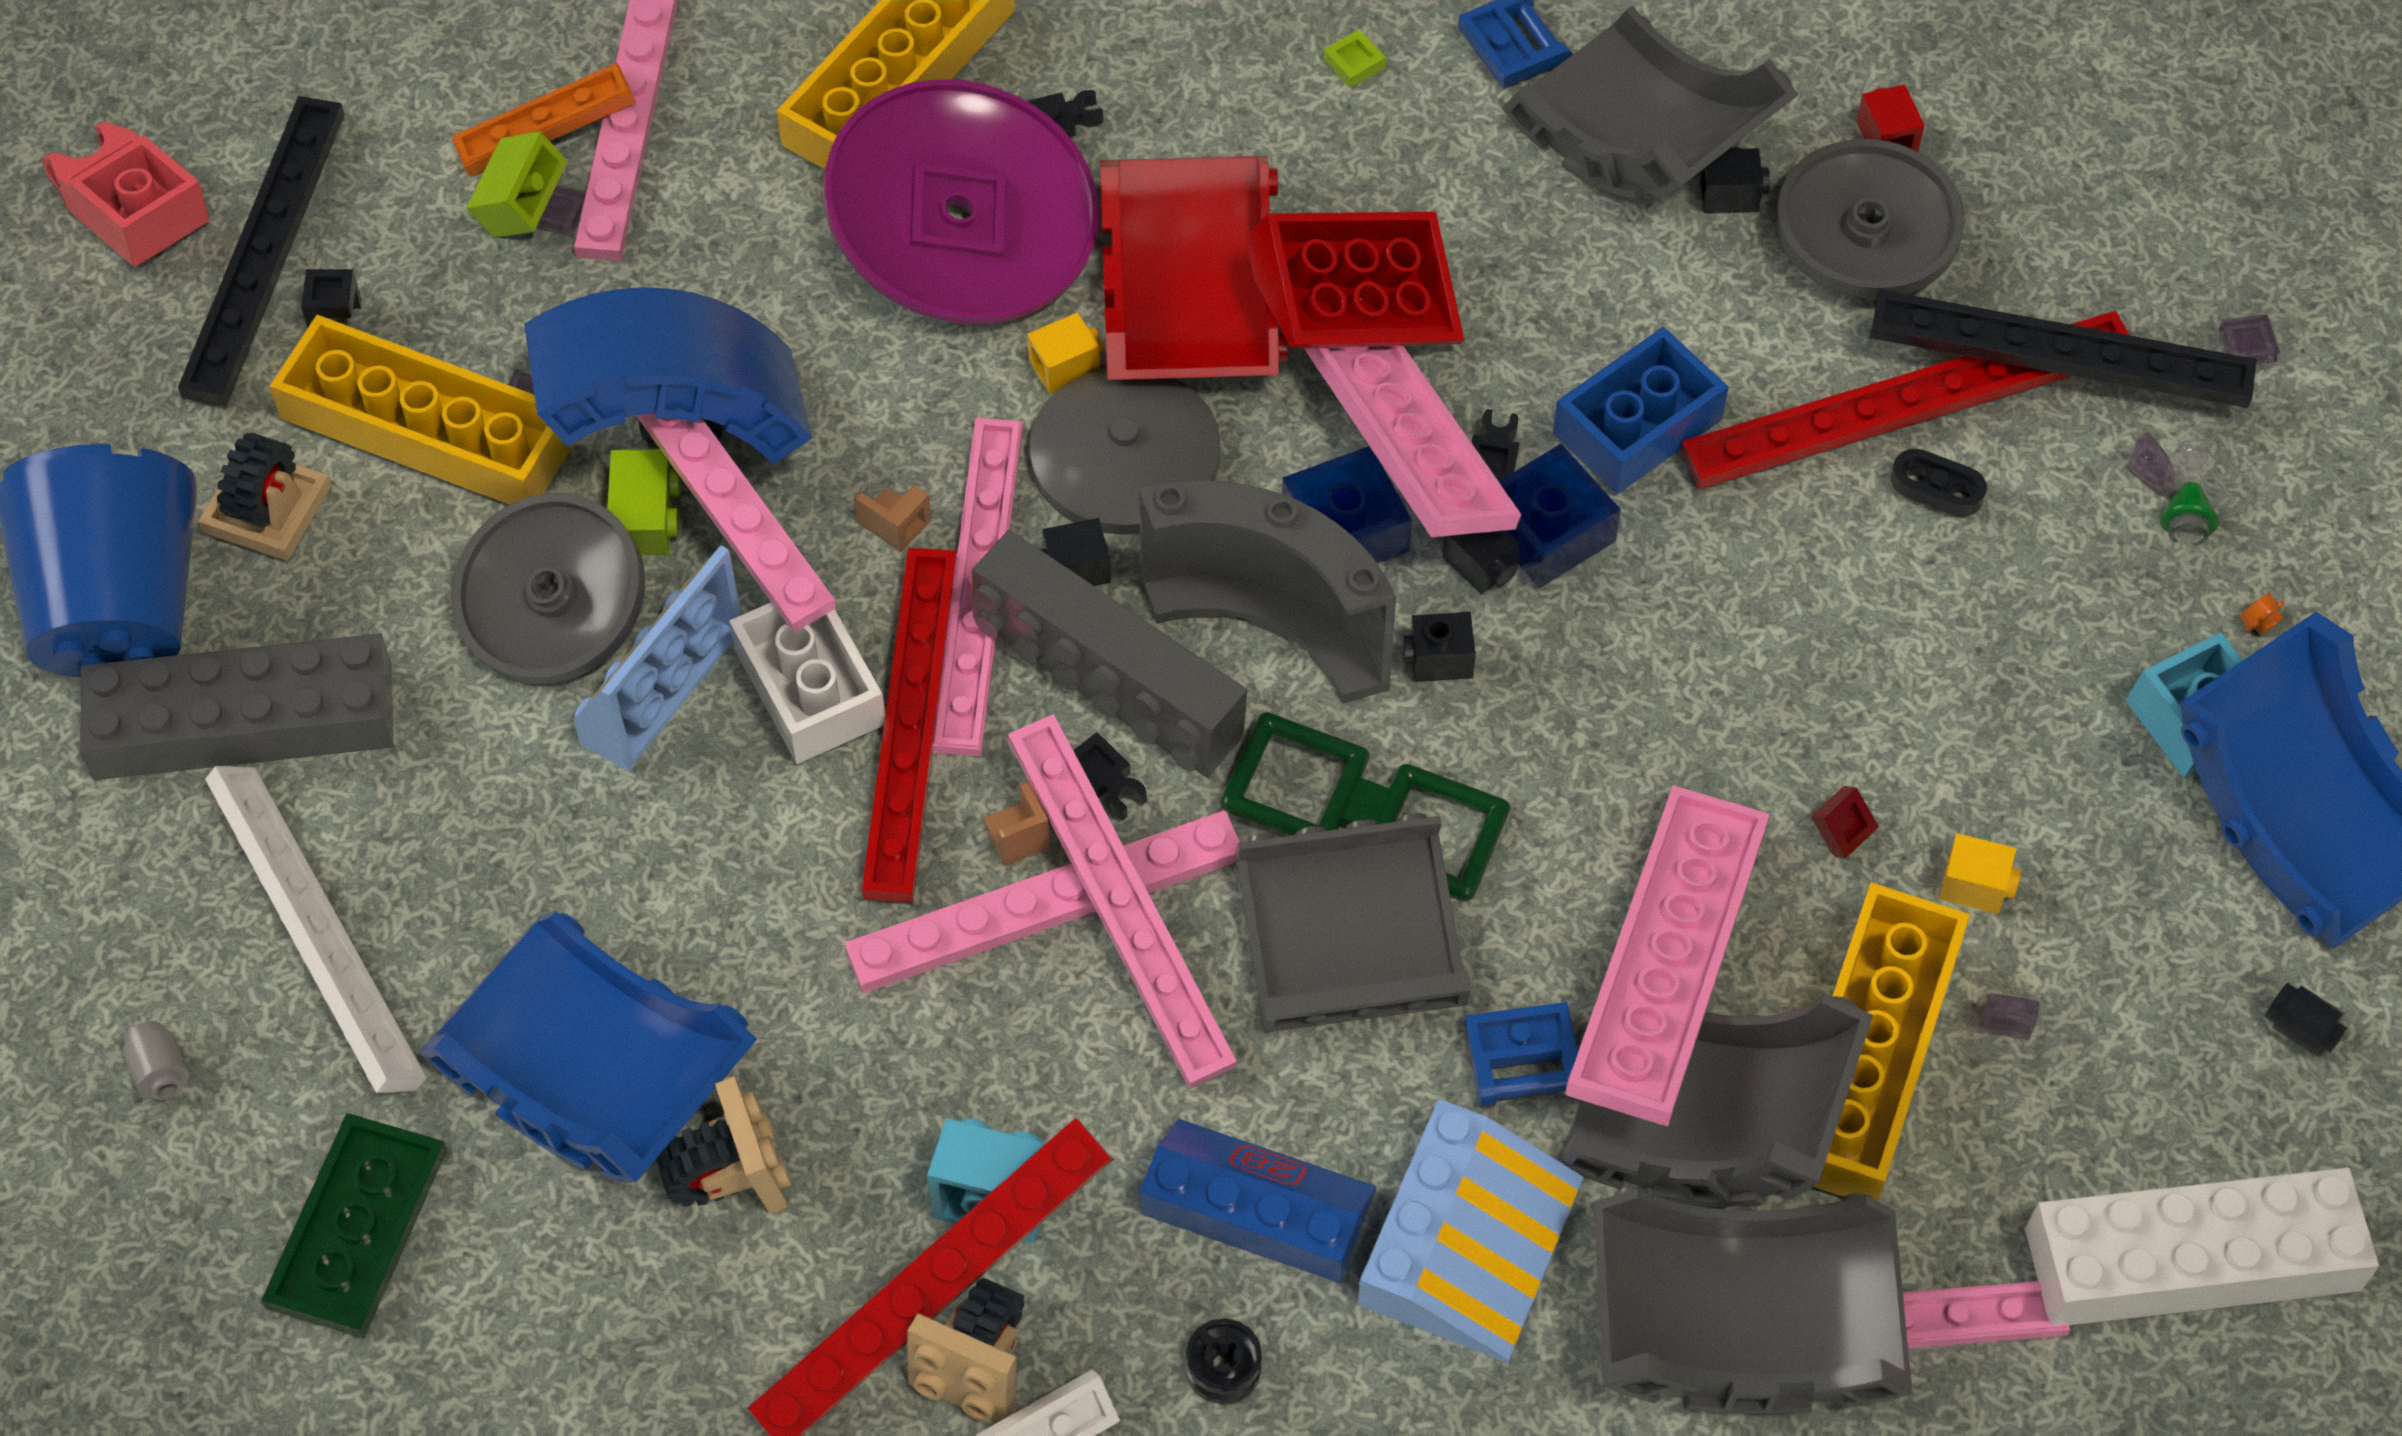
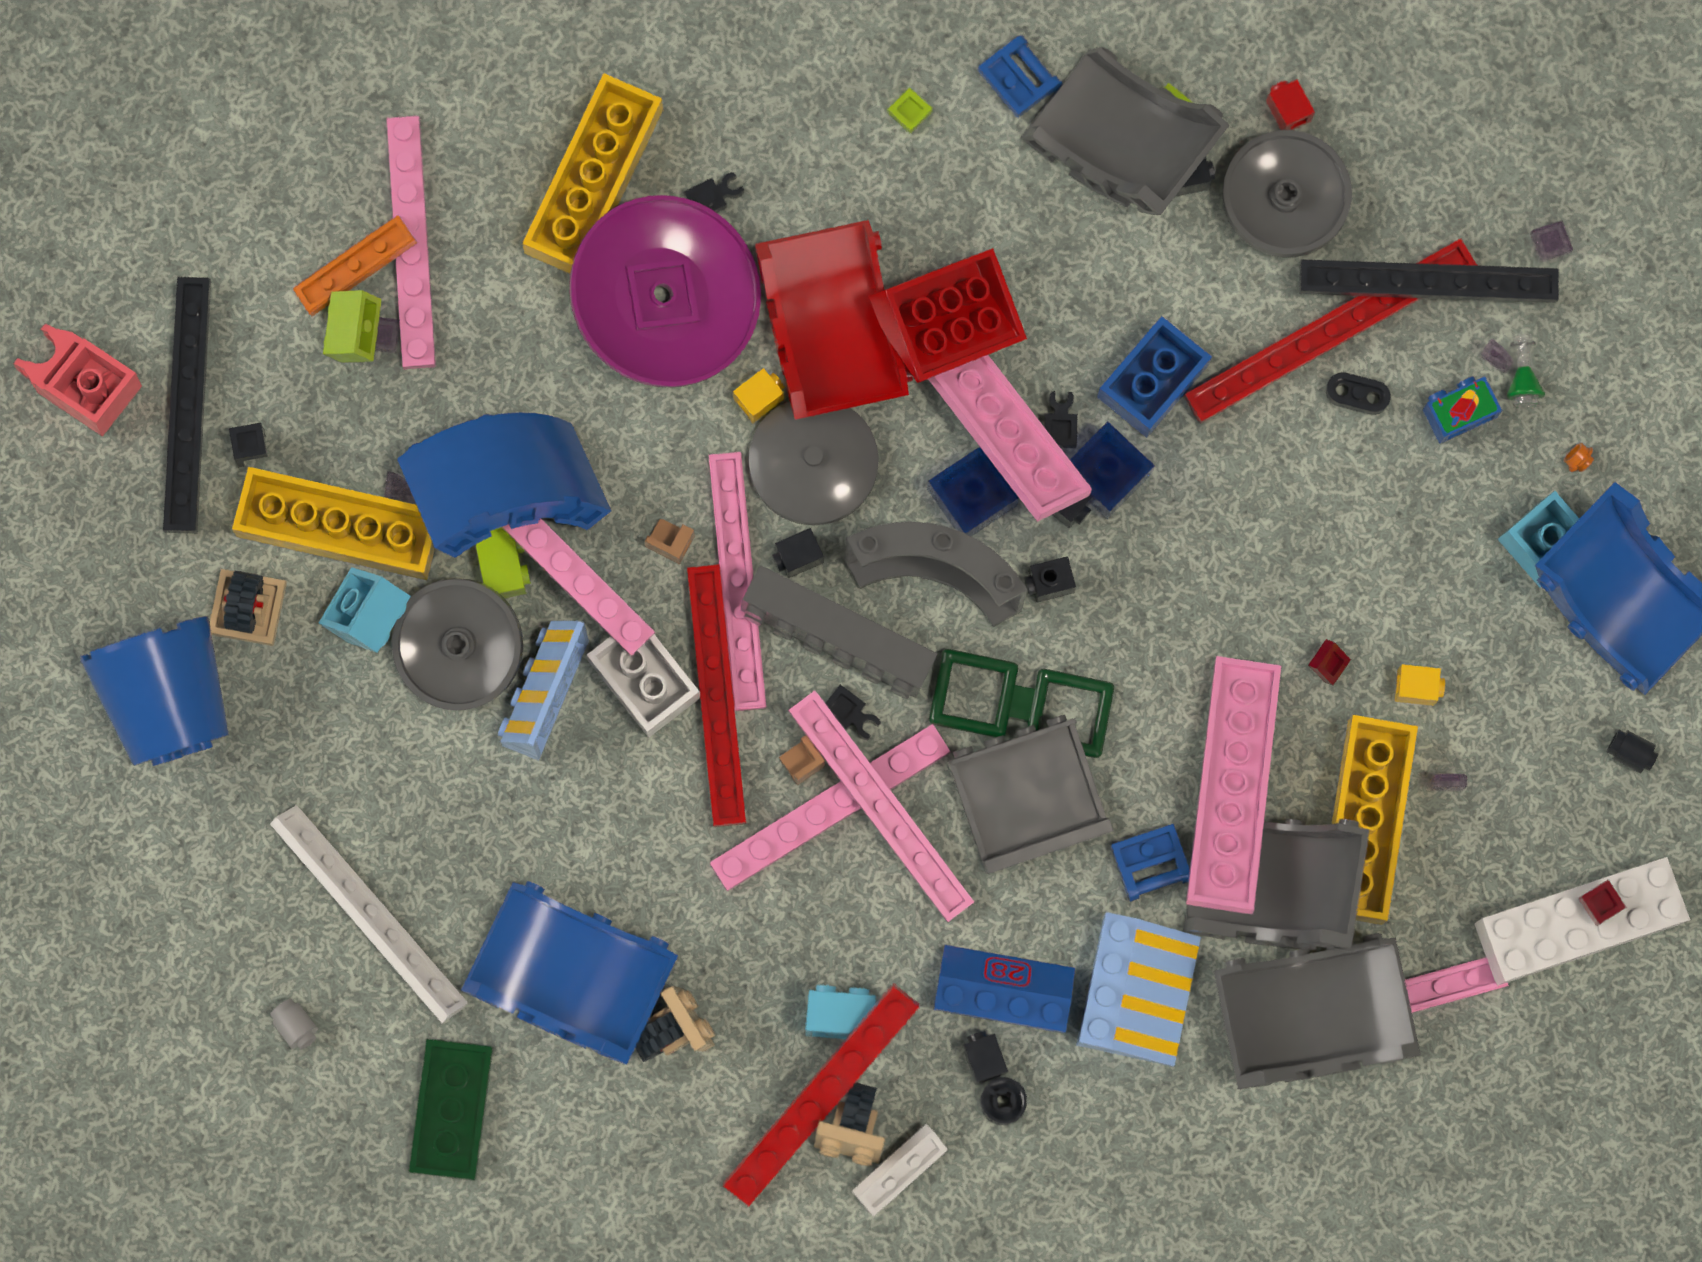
camera: 15 degrees left, 20 degrees up
dark grey brick [80,633,394,780] -> none
none -> medium azure brick [319,567,411,653]
none -> black brick [962,1031,1008,1085]
none -> brick [1423,376,1502,444]
none -> dark red plate [1578,879,1627,926]

